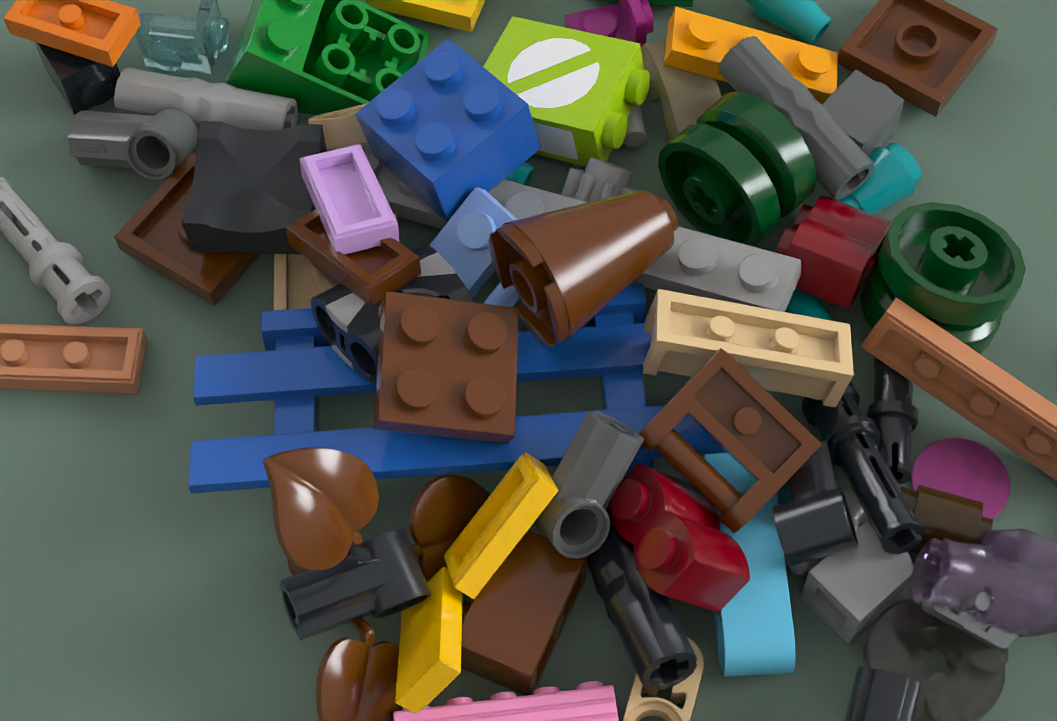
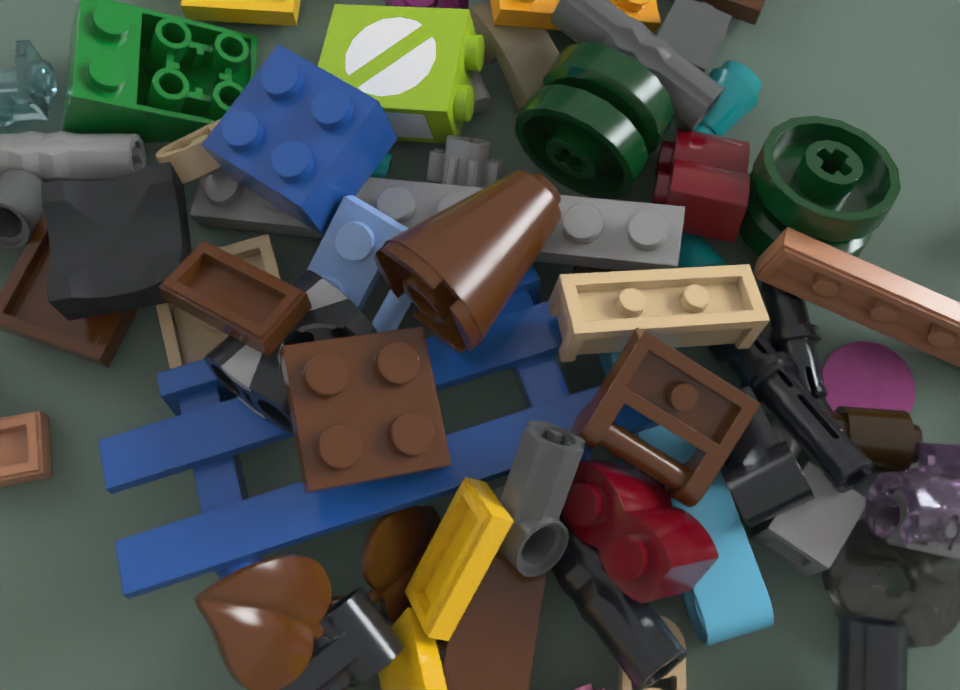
camera: 15 degrees left, 10 degrees up
lavender tile [299,144,399,255] -> none

